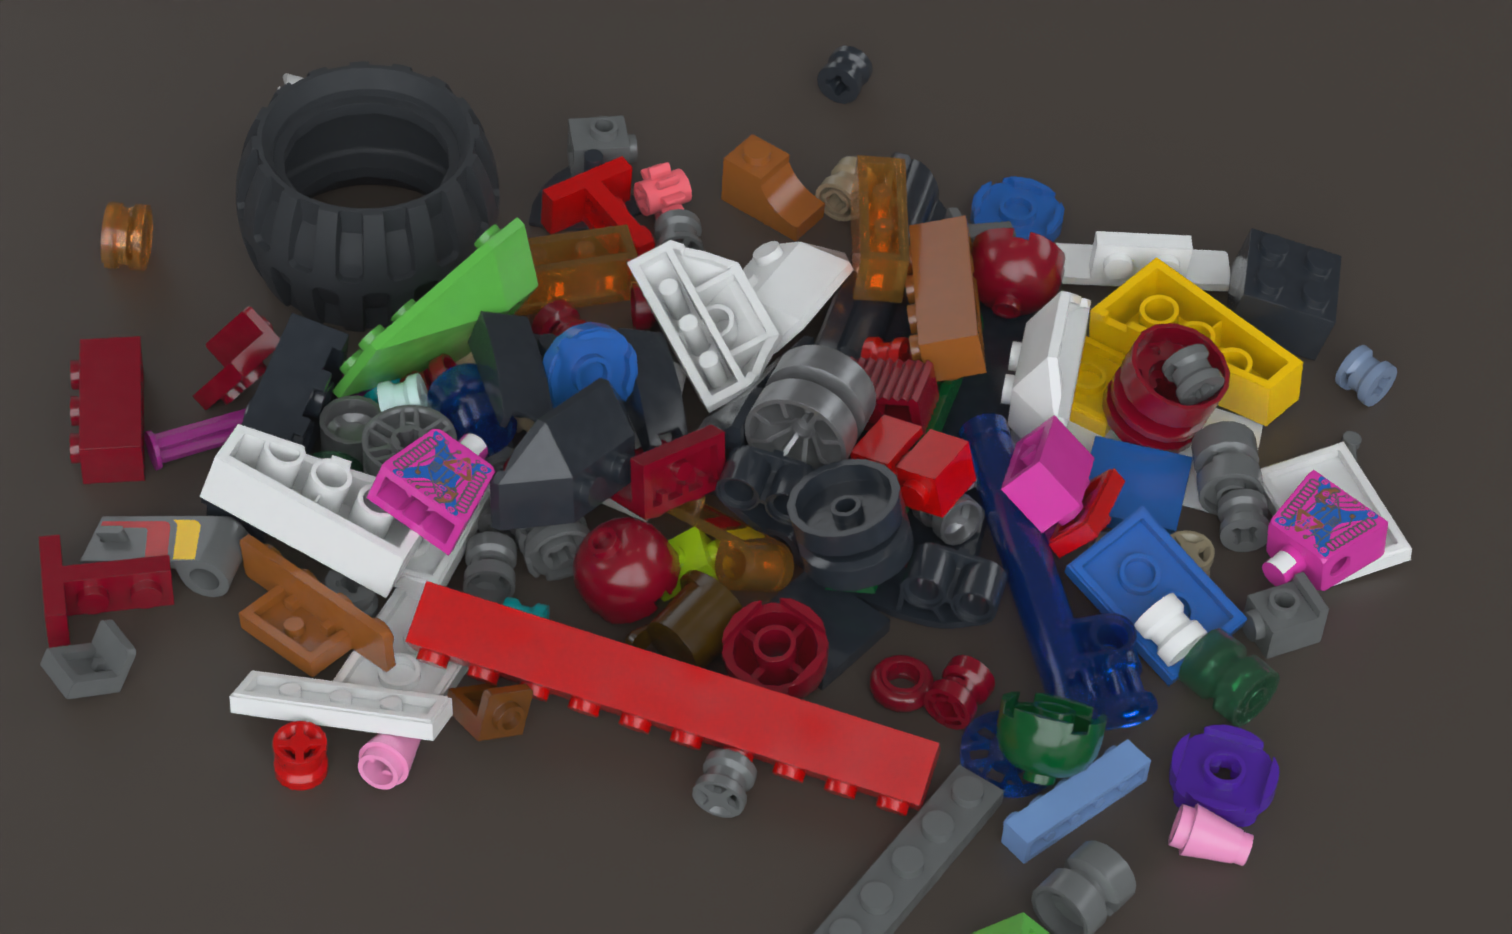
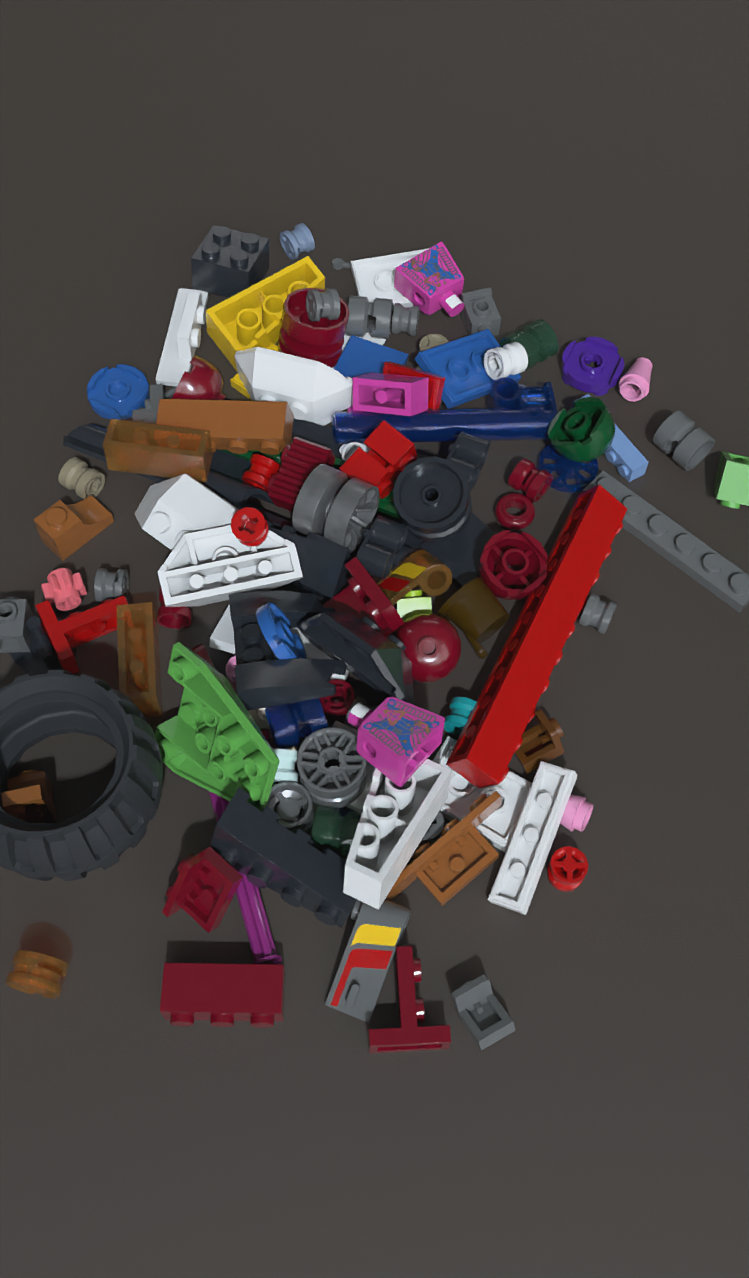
camera: 80 degrees left, 15 degrees up
none -> dark orange arch [1,770,57,823]
none -> red wheel [231,507,269,547]

